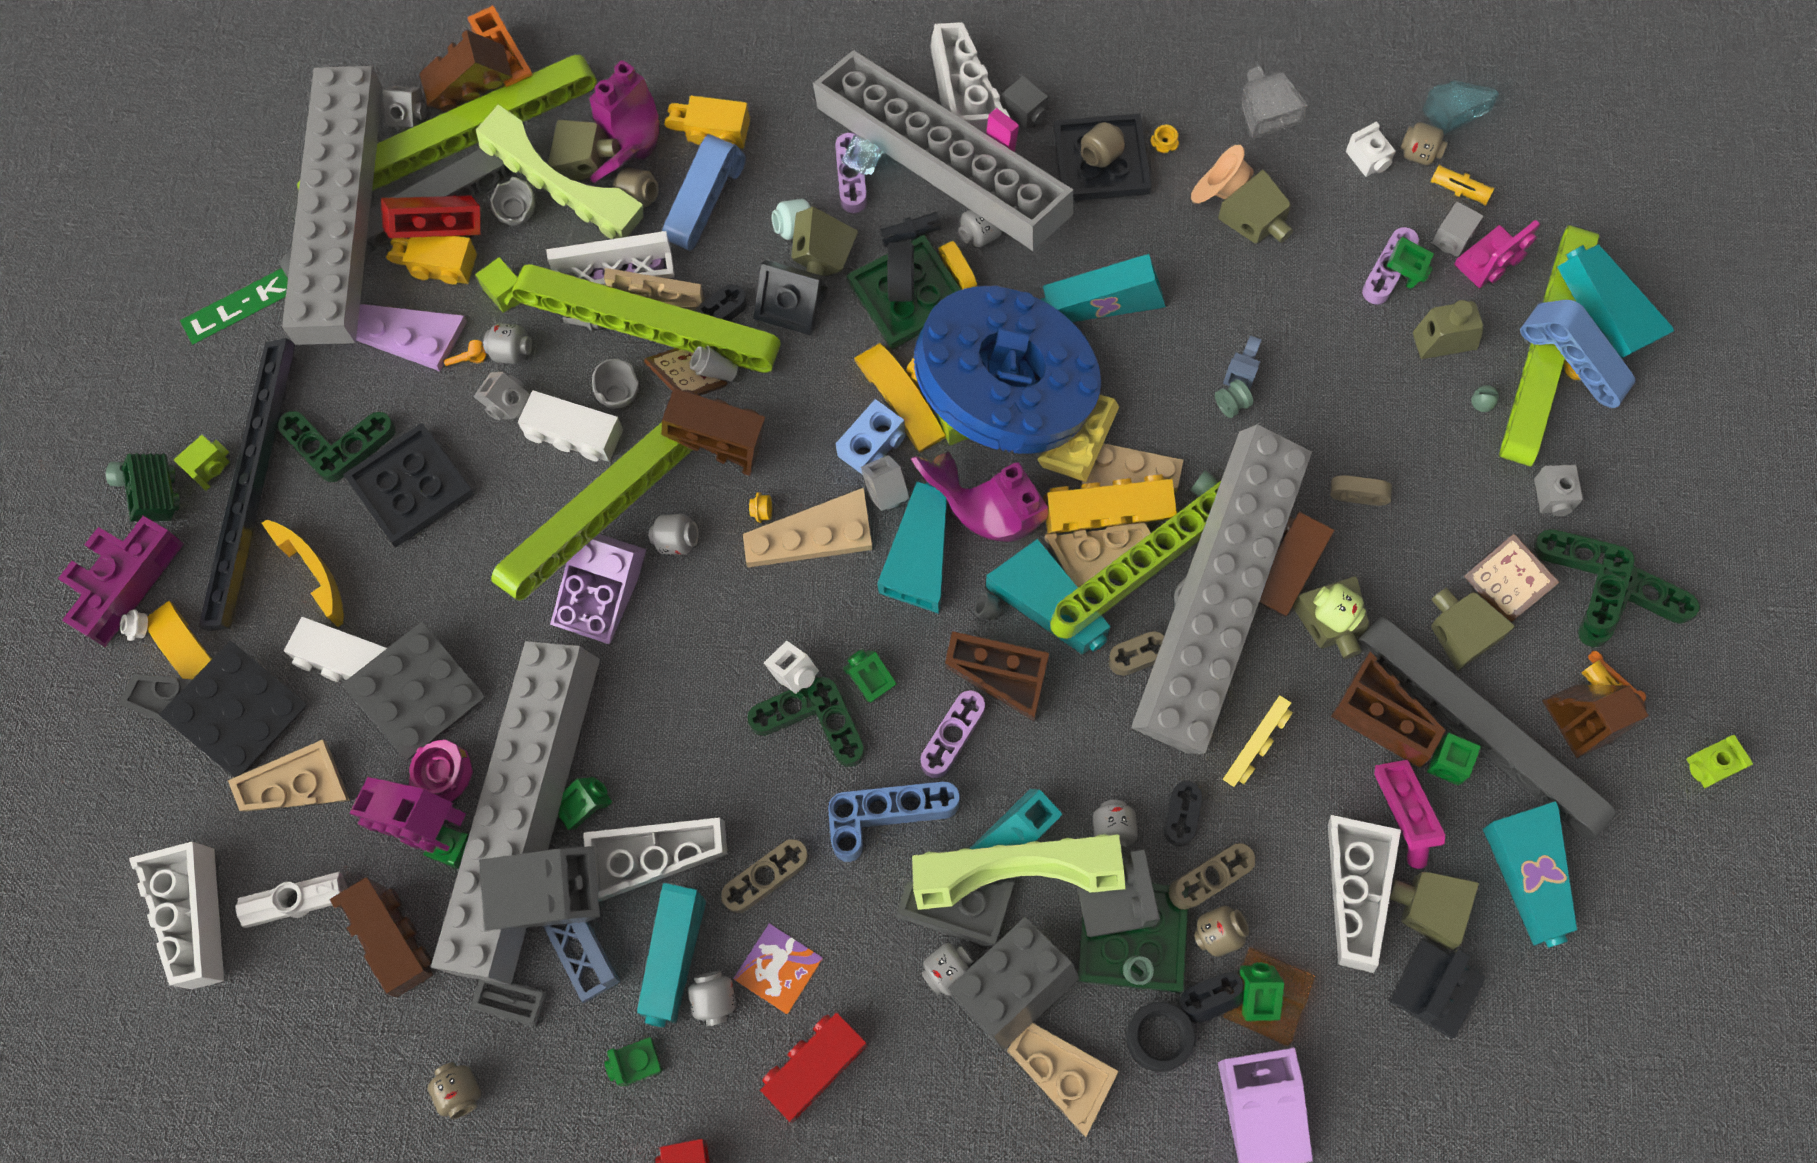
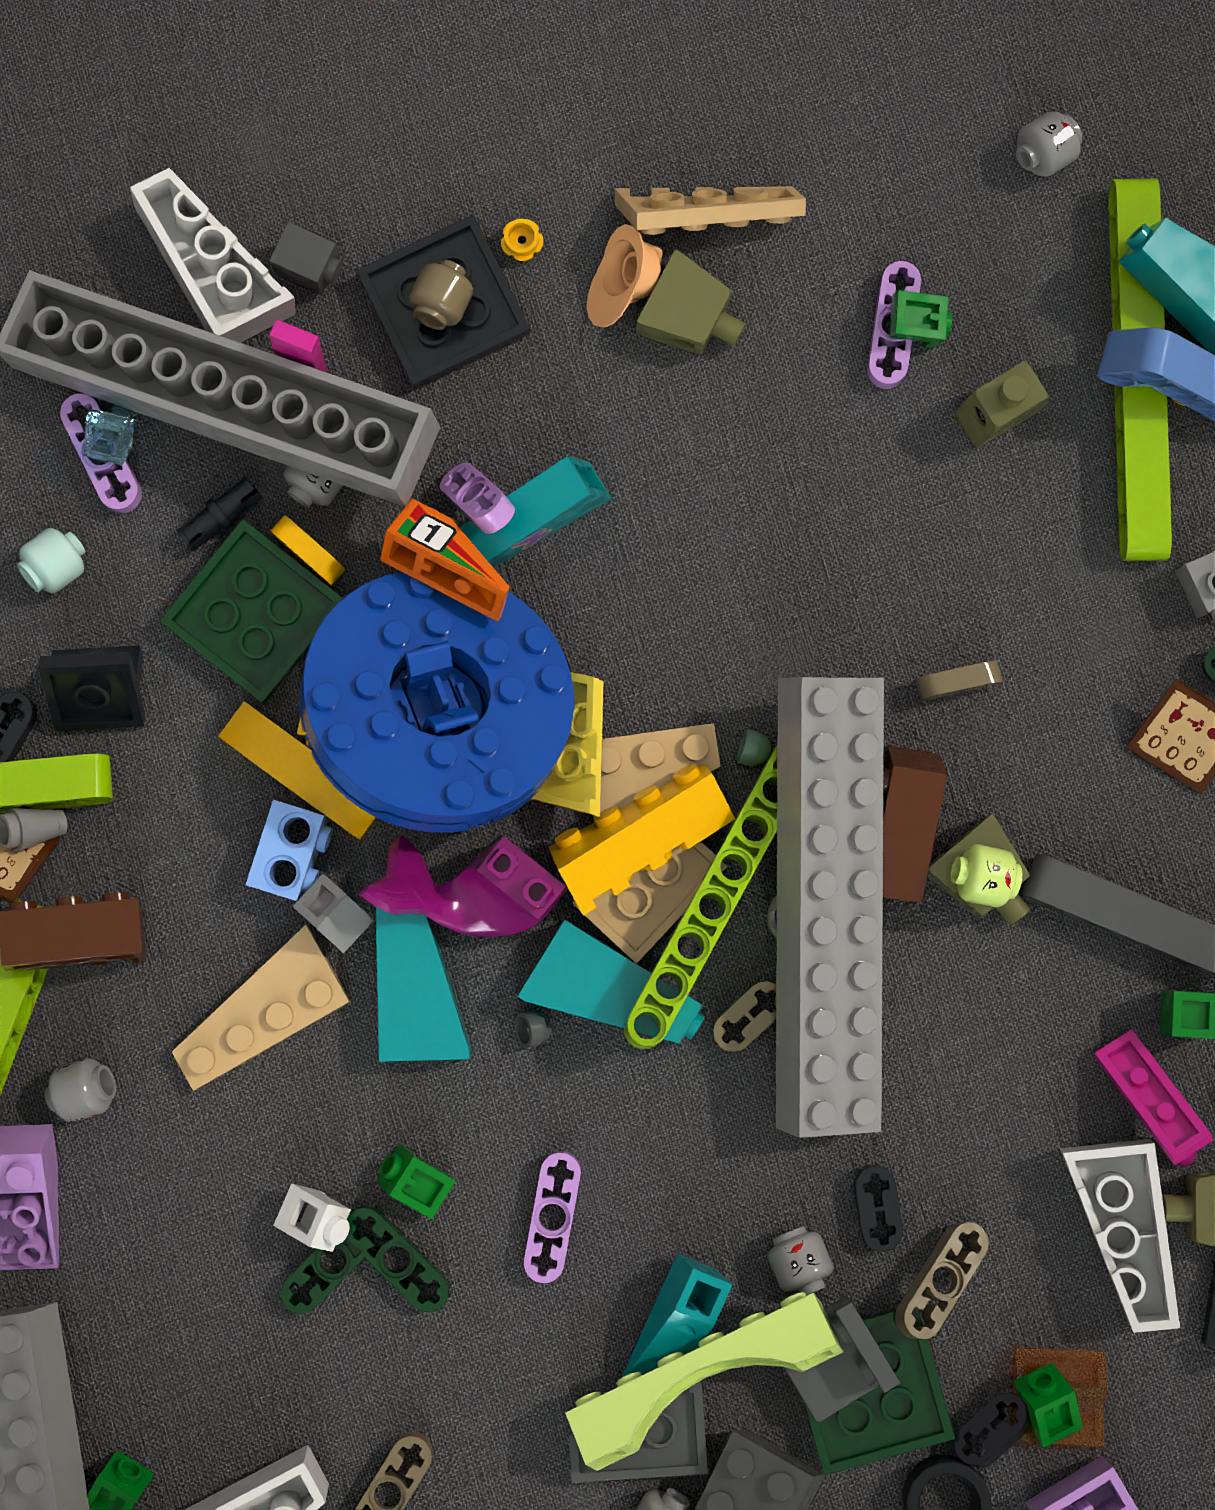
camera: 25 degrees left, 15 degrees up
yellow plate [749,492,772,523] -> none
olive torso [791,206,858,276] -> none
medium blue beam [828,782,959,862] -> none
black tyre [888,243,914,301] -> none
reddish brown wedge [945,631,1049,722] -> none
sand green hinge [1123,955,1154,985] -> none
dark tan head [1194,905,1249,957] -> none
sand green wheel [1215,379,1254,418] -> none
sand blue piece [1223,335,1262,390] -> none
light yellow wing [1223,696,1293,787] -> none
clear torso [1241,66,1308,139] -> none
reddish brown wedge [1331,651,1446,768] -> none
white brick [1346,122,1395,177] -> none
dark tan head [1400,122,1448,166] -> none
clear light blue slope [1423,80,1499,134] -> none
yellow pin [1431,164,1494,206] -> none
olive torso [1431,587,1515,671] -> none
light grey brick [1432,202,1483,257] -> none
dark pink bracket [1454,220,1540,289] -> none
sand green hinge [1471,385,1499,412] -> none
none -> orange slope [380,498,510,622]
none -> lavender beam [440,463,515,534]
none -> tan wing [615,186,806,235]
none -> light grey head [1016,111,1082,177]

